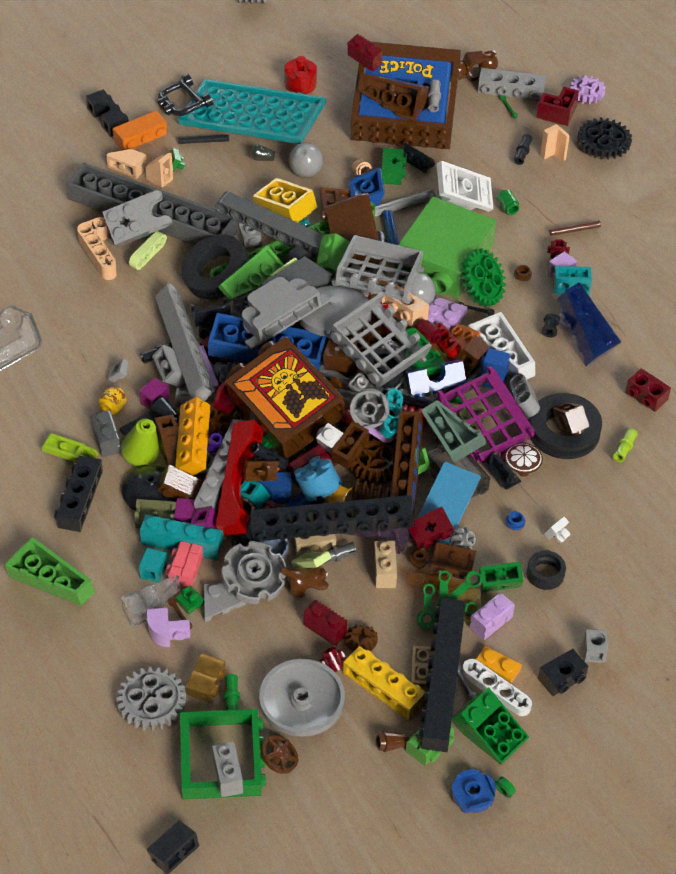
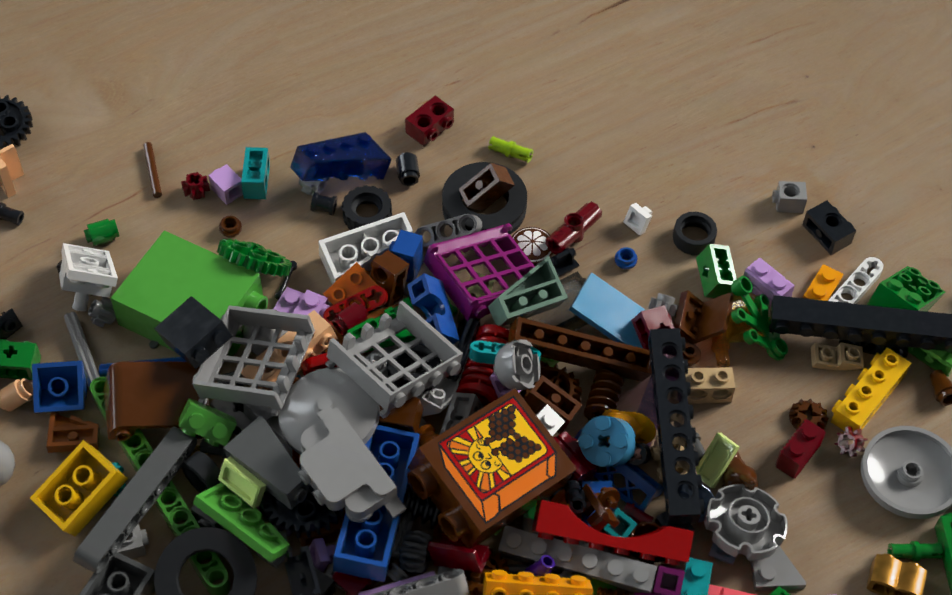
camera: 90 degrees left, 5 degrees up
none -> black brick [154,296,233,369]
none -> black tyre [342,185,392,230]
none -> black brick [396,152,420,186]
none -> dark red piece [546,201,602,255]

